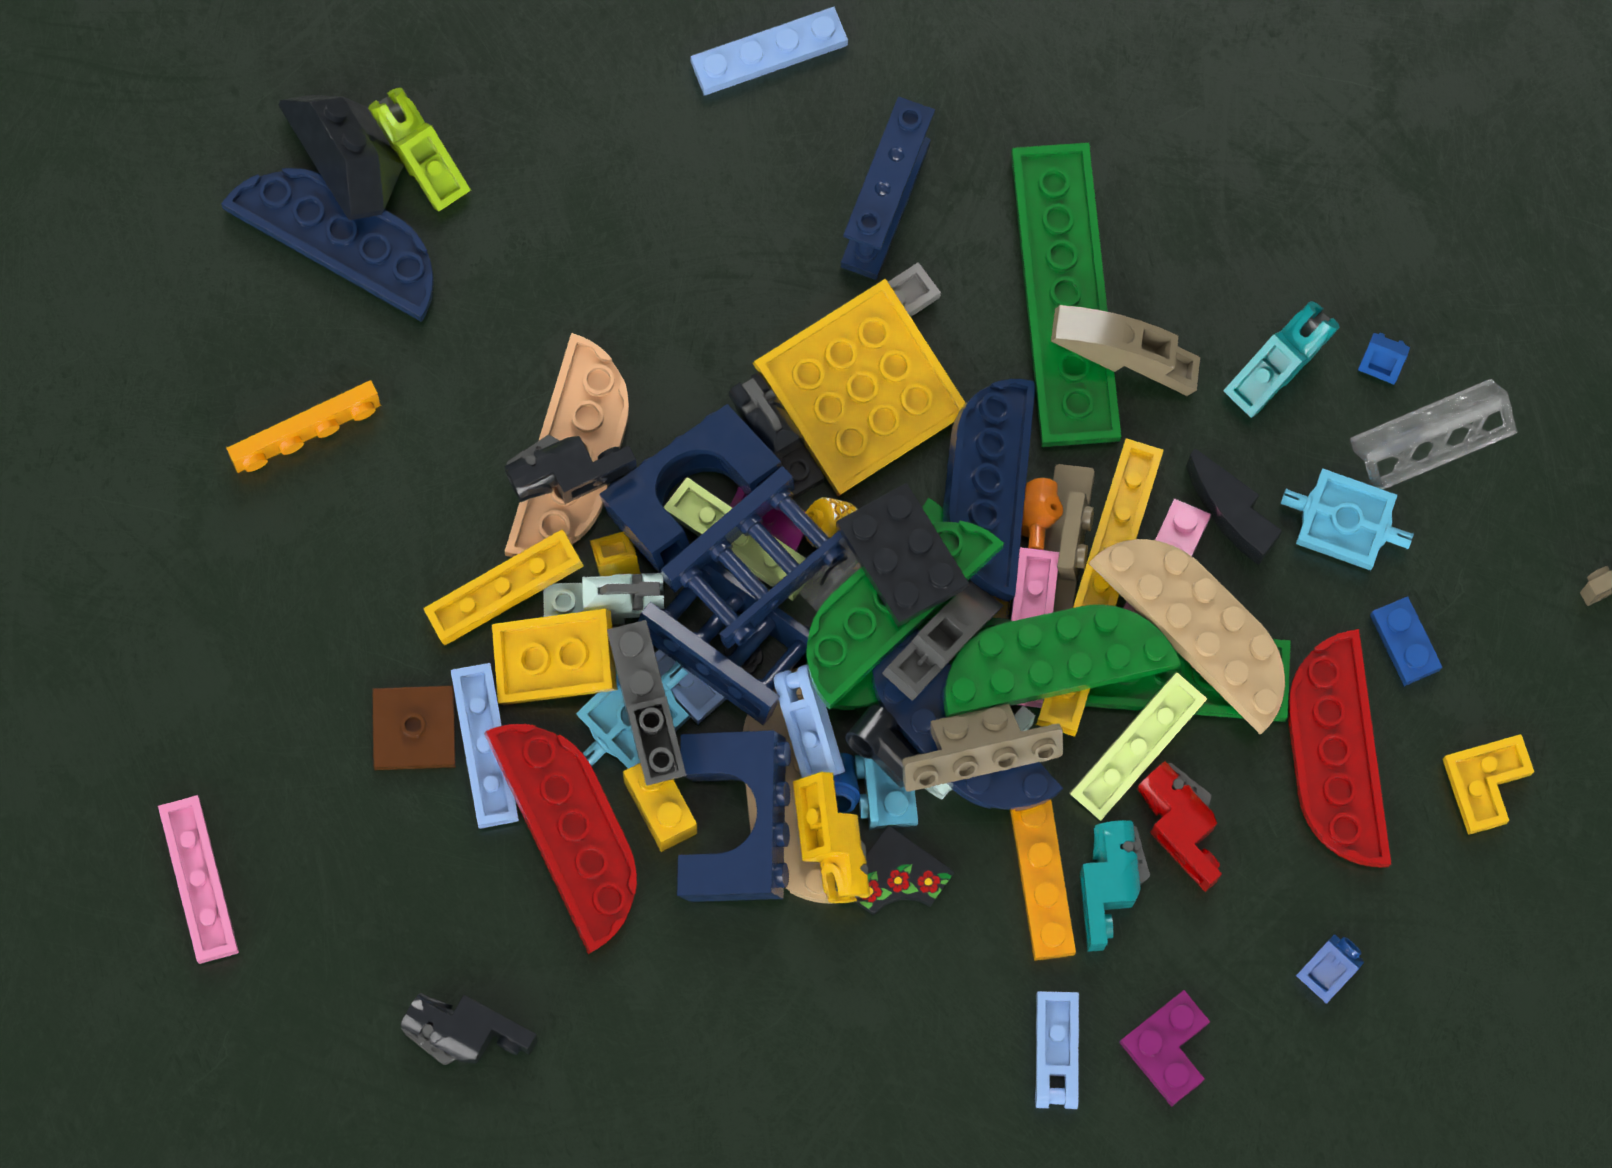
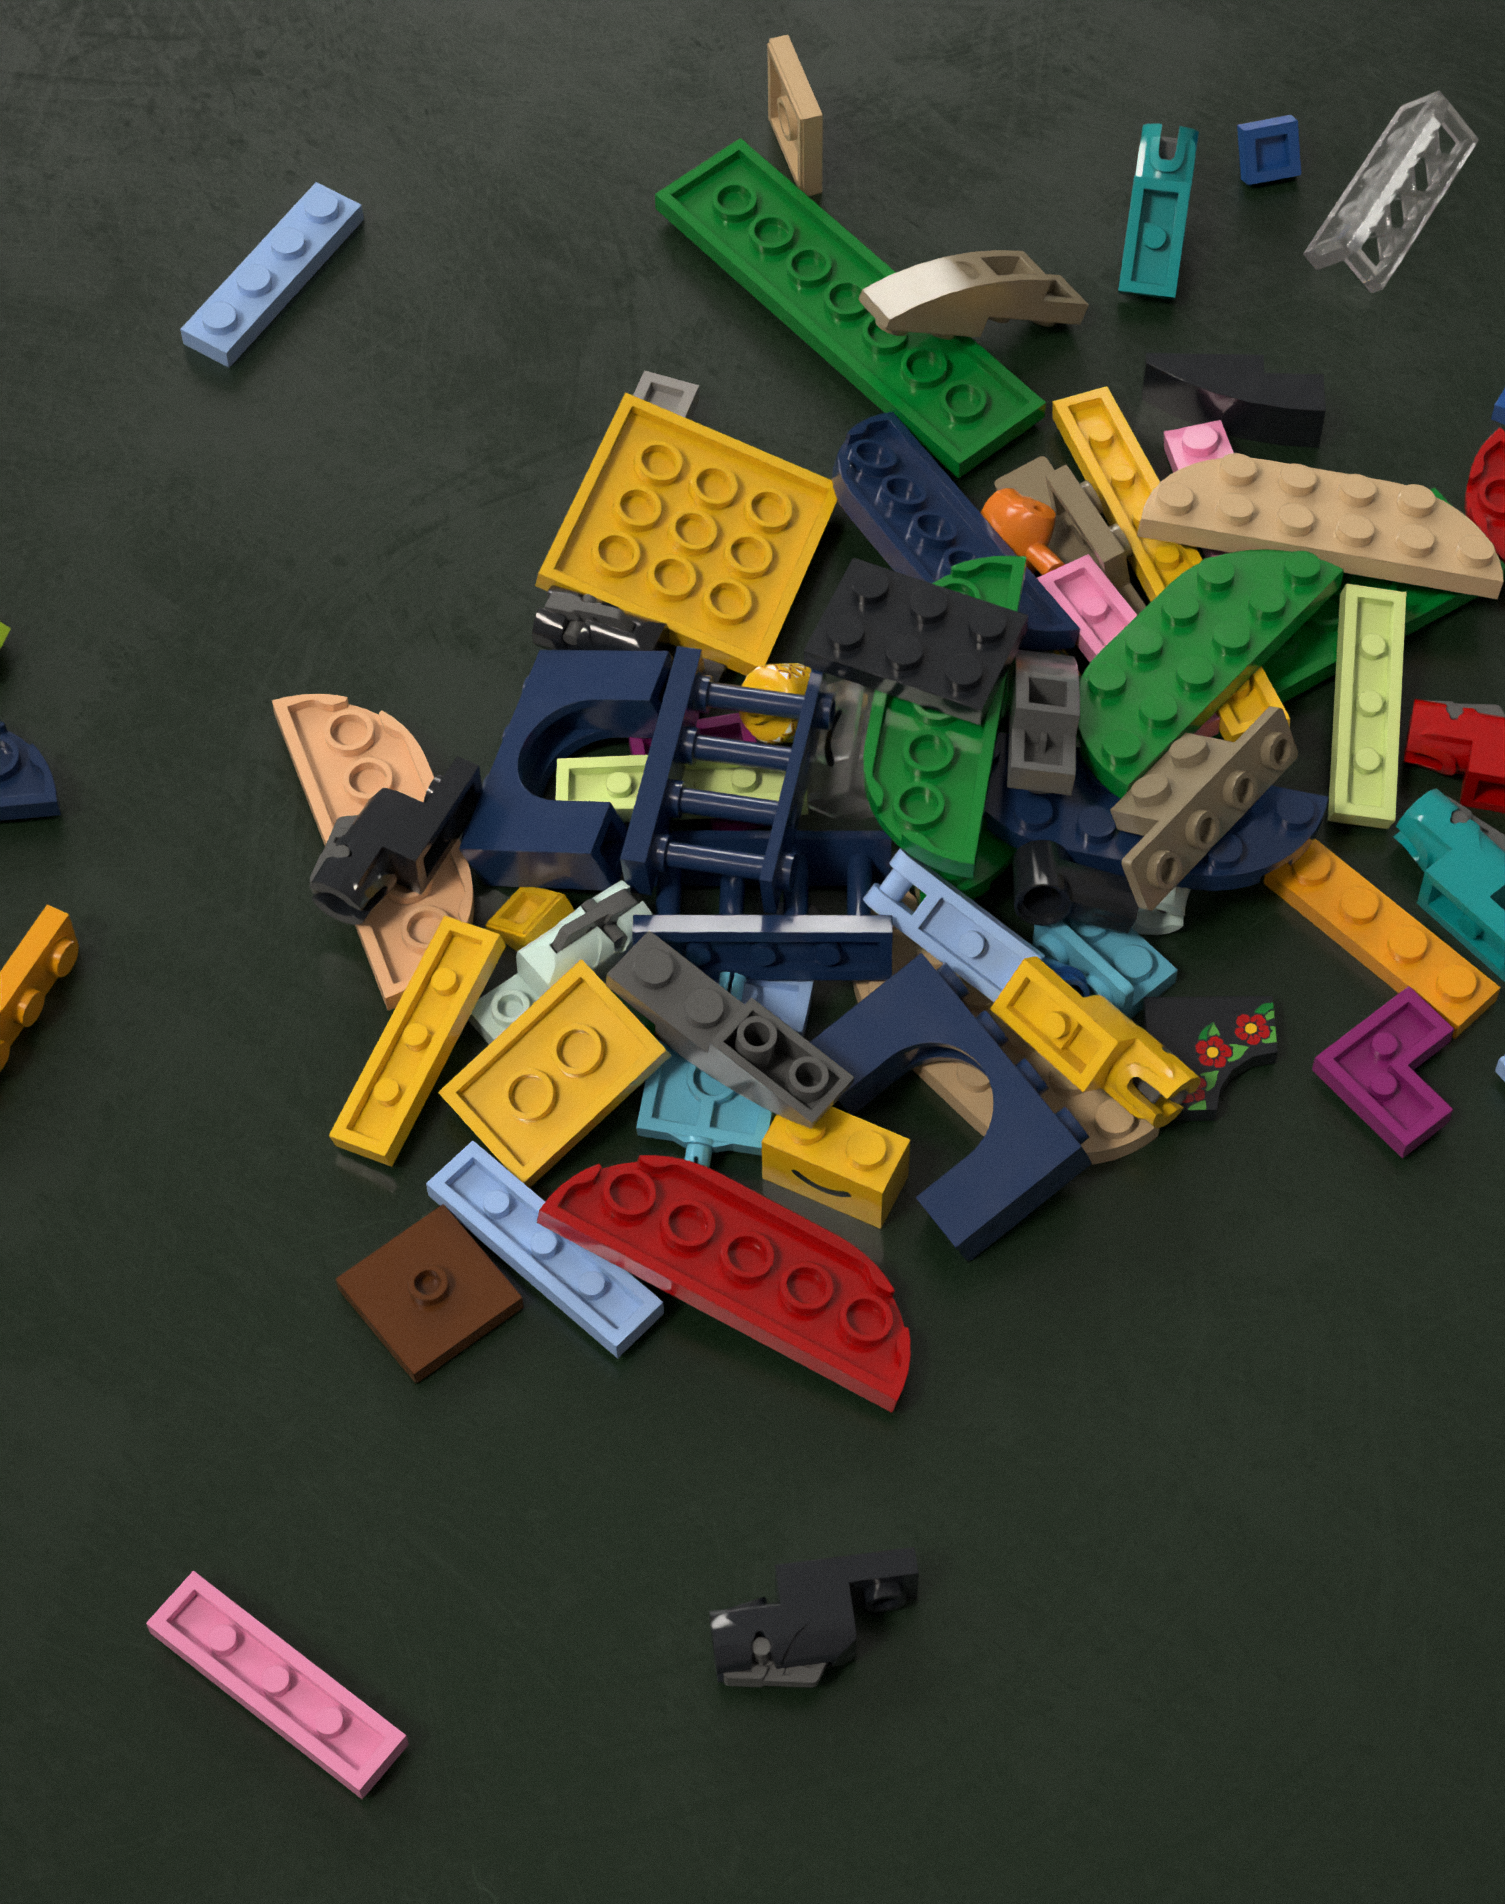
camera: 30 degrees left, 15 degrees down
dark blue fence [841,96,935,280] -> none
medium azure plate [1280,469,1414,571] -> none
none -> tan tile [767,35,823,196]
none -> magenta plate [1312,986,1454,1159]

